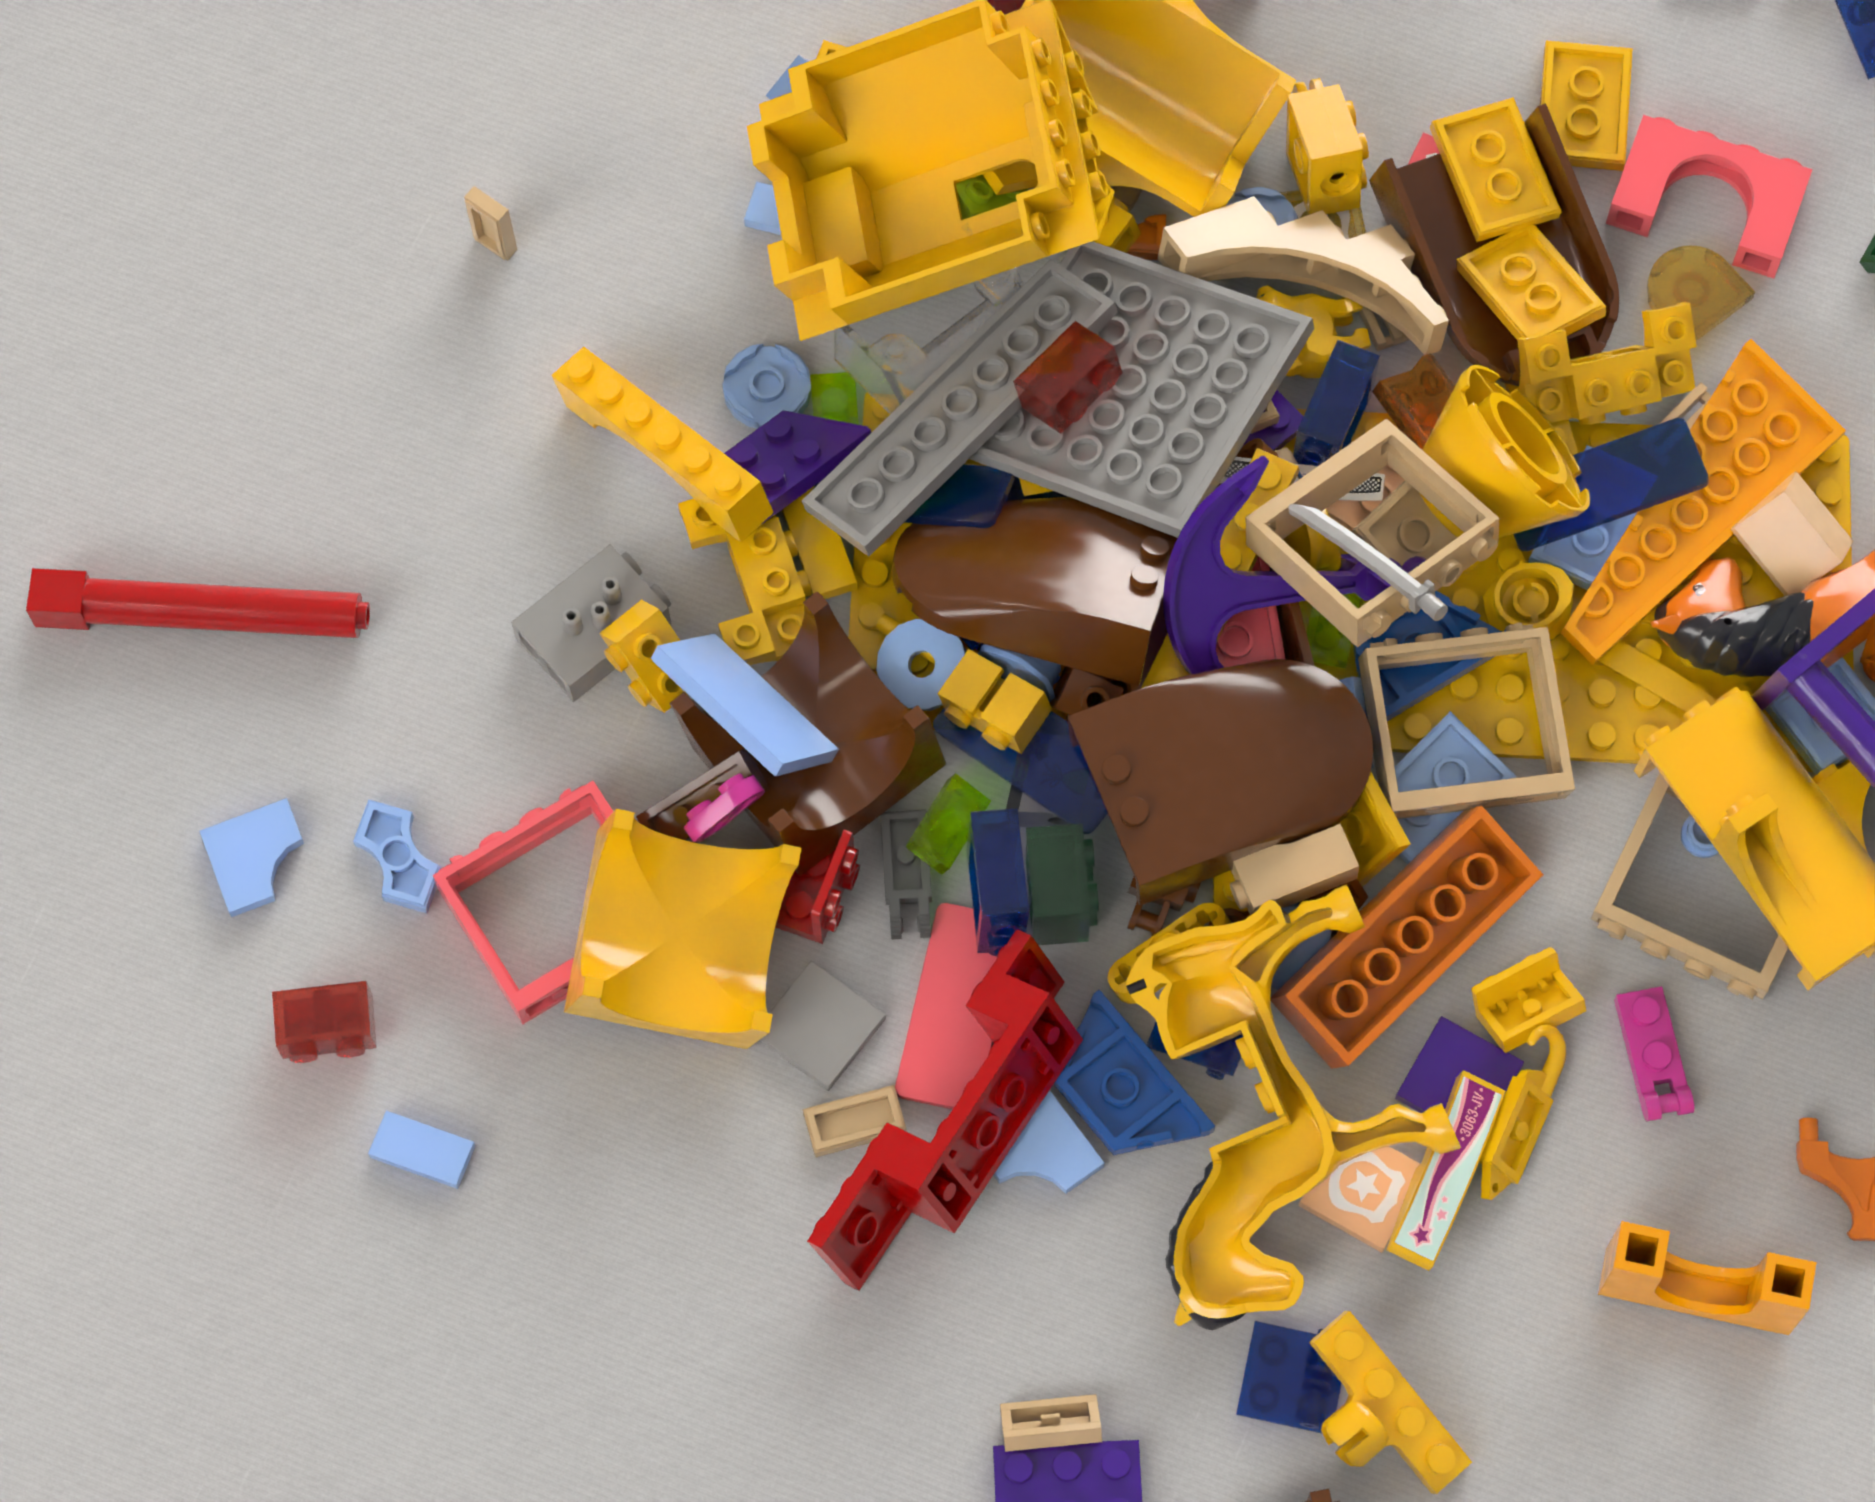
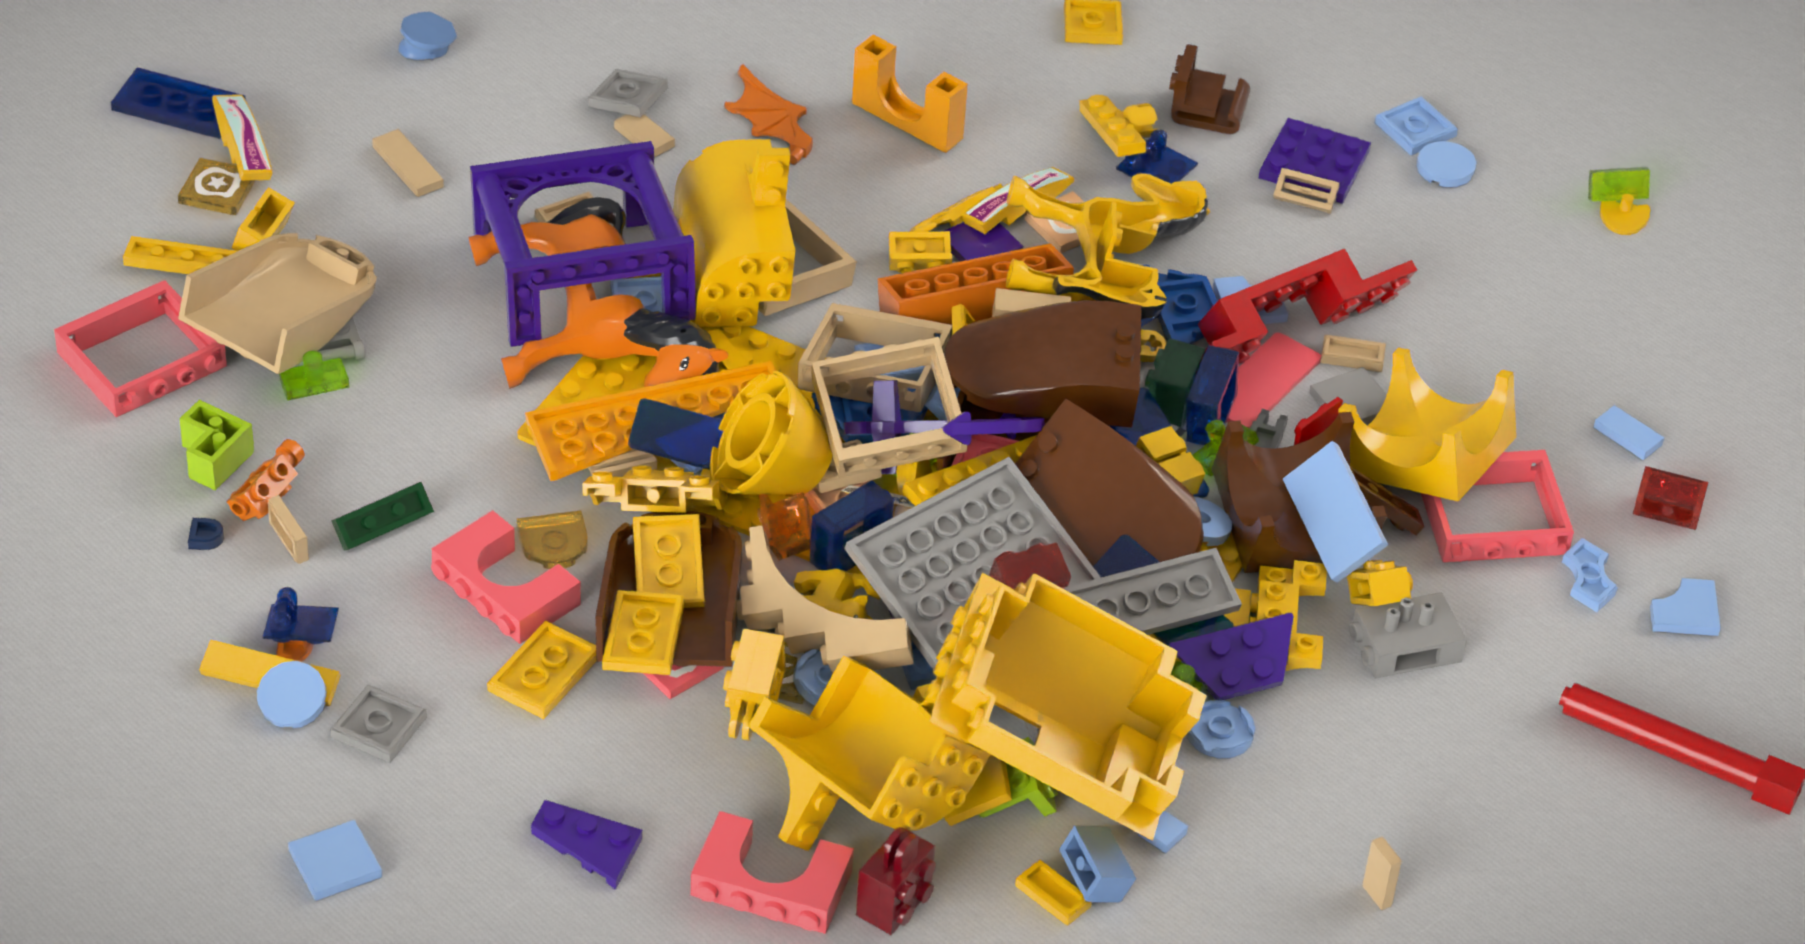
camera: 160 degrees left, 25 degrees down
yellow arch [551,346,774,542] -> none
dark pink plate [684,773,765,843] -> none
light grey sword [1289,504,1448,621] -> none
dark pink plate [1614,986,1694,1122] -> none
tan slope [1730,471,1853,596] -> none

